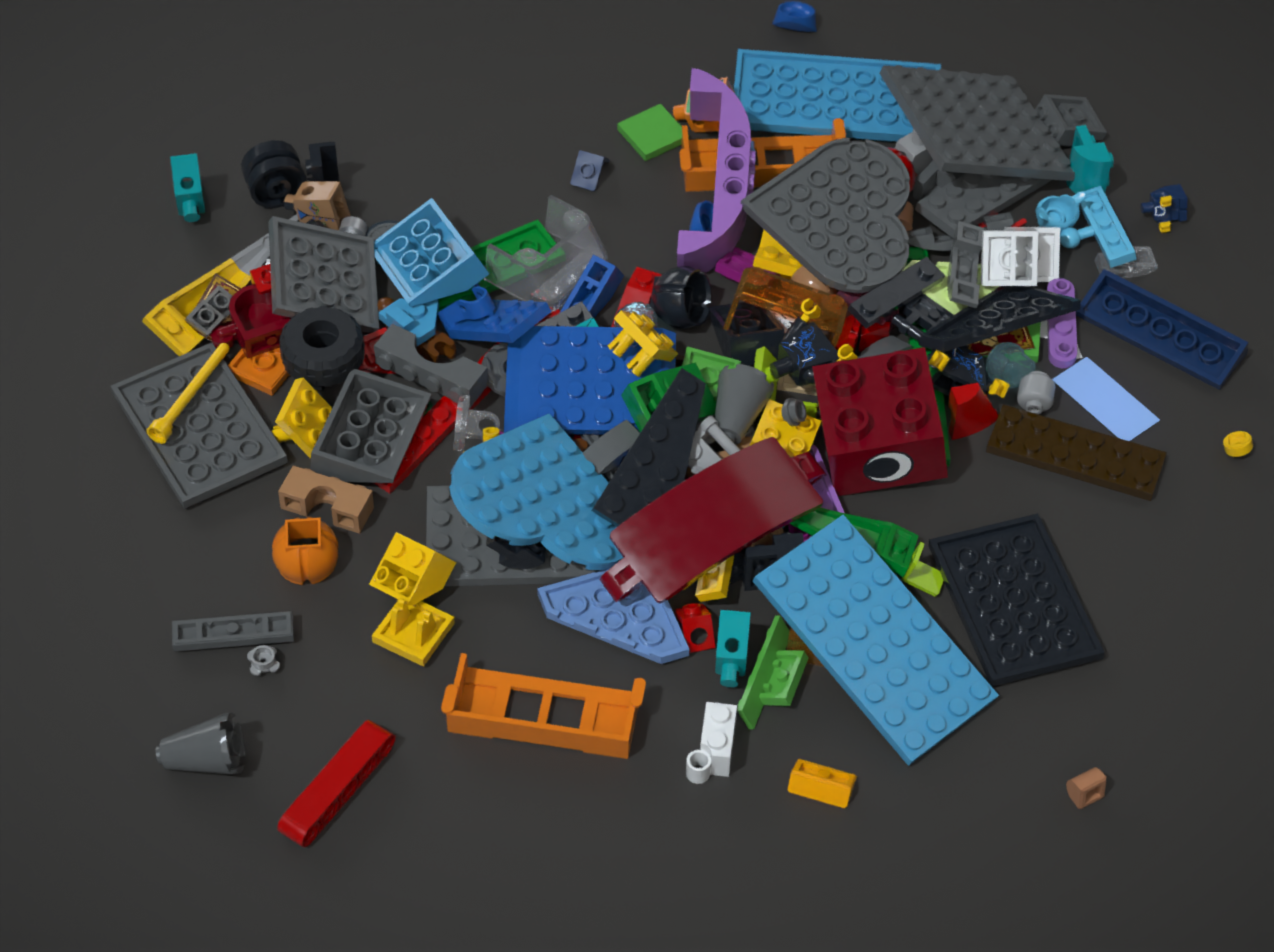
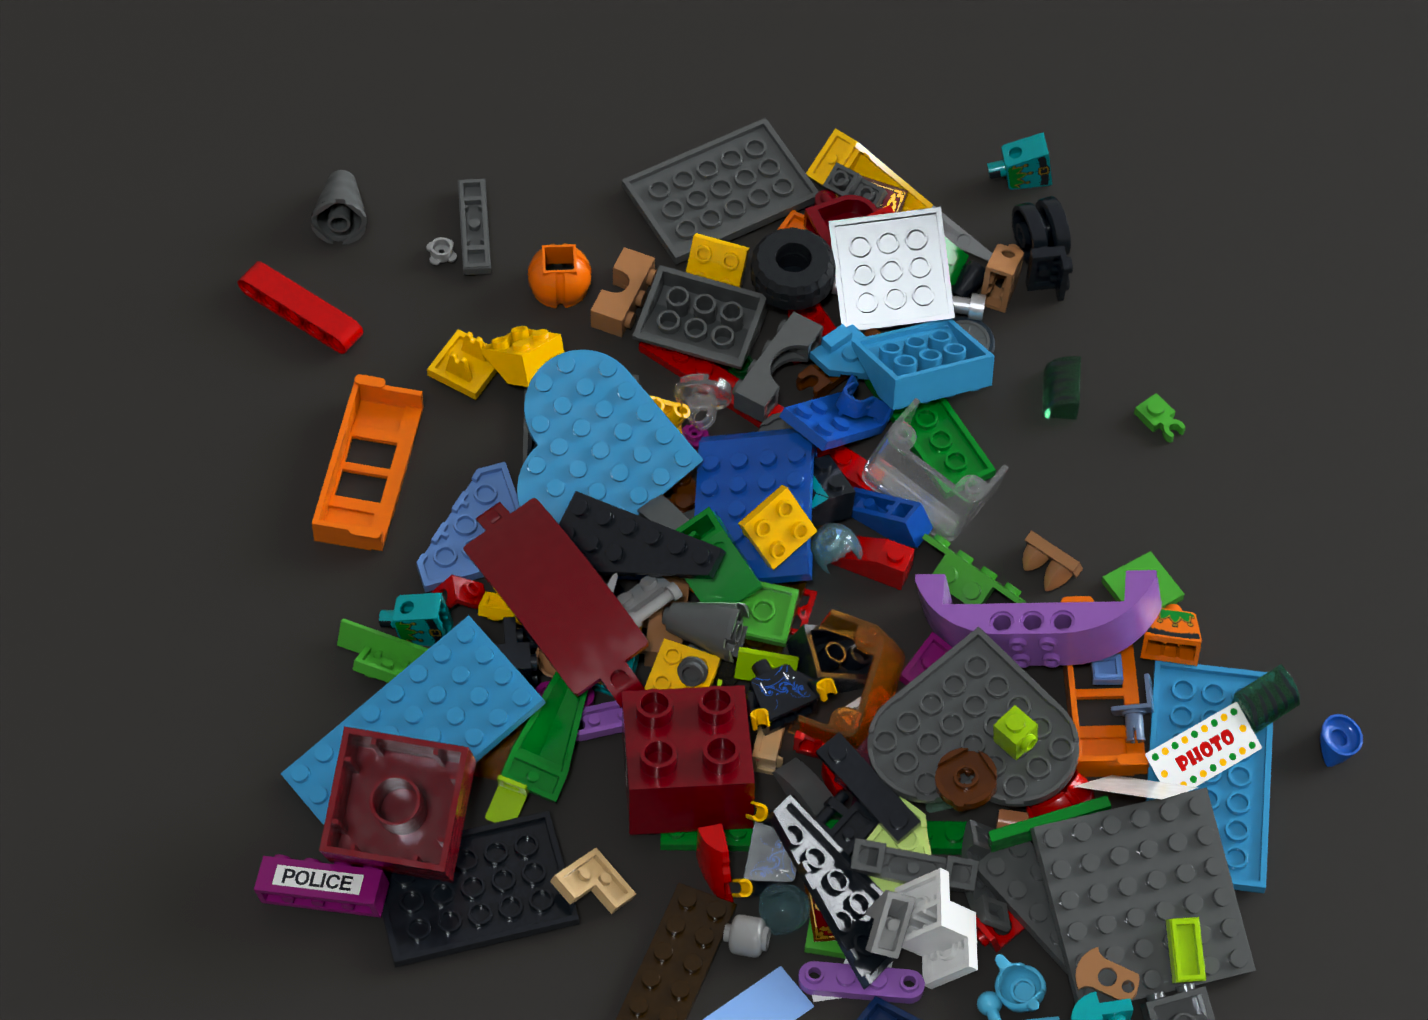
camera: 90 degrees right, 5 degrees up
yellow piece [146,343,229,444] -> none
dark blue bracket [570,150,610,191] -> none
black piece [649,266,712,329] -> none
white hinge [686,702,737,784] -> none
light orange slope [787,759,857,808] -> none
nougat brick [1066,767,1106,809] -> none
none -> magenta brick [254,854,389,918]
none -> dark red brick [319,726,476,883]
none -> tan plate [550,848,636,914]
none -> light grey slope [865,890,916,959]
none -> bright green bracket [922,533,1026,604]
none -> reddish brown plate [935,748,997,812]
none -> green tile [988,795,1111,853]
none -> lime brick [993,705,1038,760]
none -> medium nougat tile [1022,530,1083,592]
none -> clear green brick [1042,356,1081,420]
none -> white sticker [1074,775,1198,800]
none -> medium nougat piece [1075,947,1140,1000]
none -> sand blue bracket [1111,673,1154,744]
none -> bright green plate [1134,393,1185,443]
none -> white sticker [1145,702,1262,792]
none -> lime tile [1166,917,1206,984]
none -> clear green brick [1232,664,1300,733]

